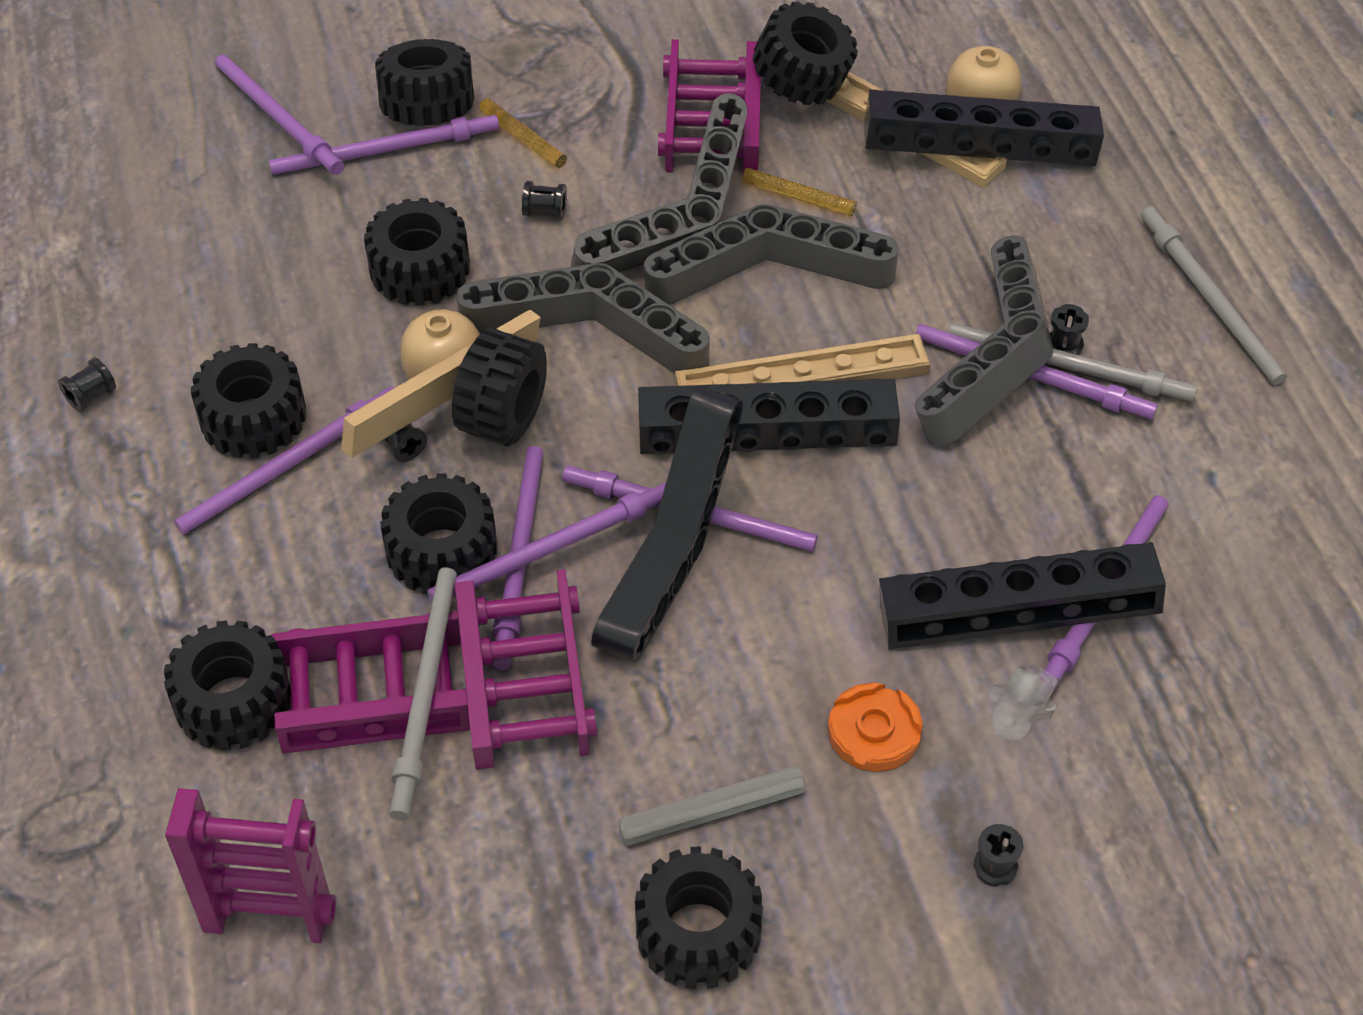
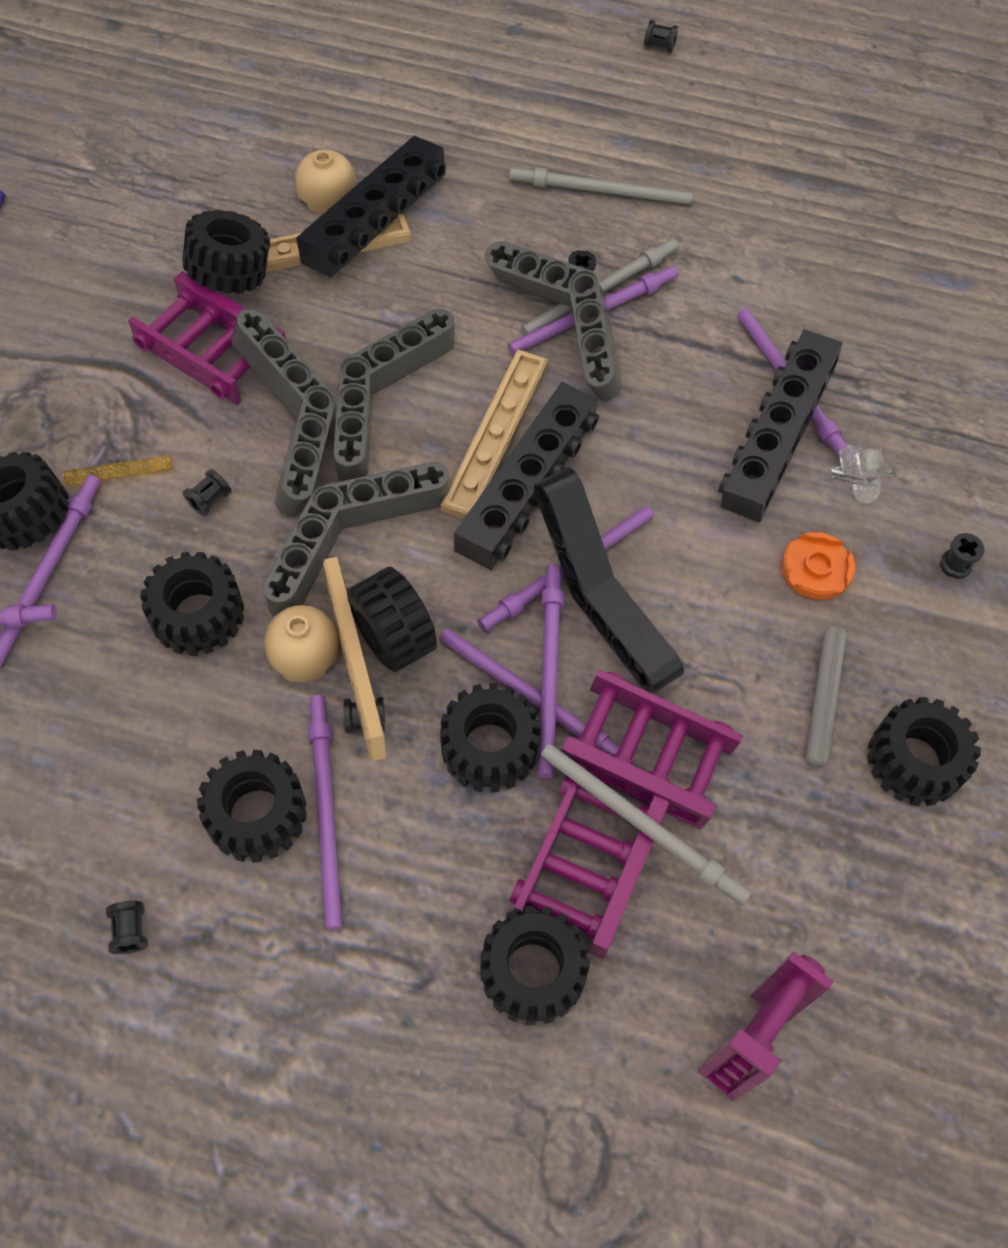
camera: 60 degrees left, 10 degrees up
clear yellow bar [742,167,857,216] -> none

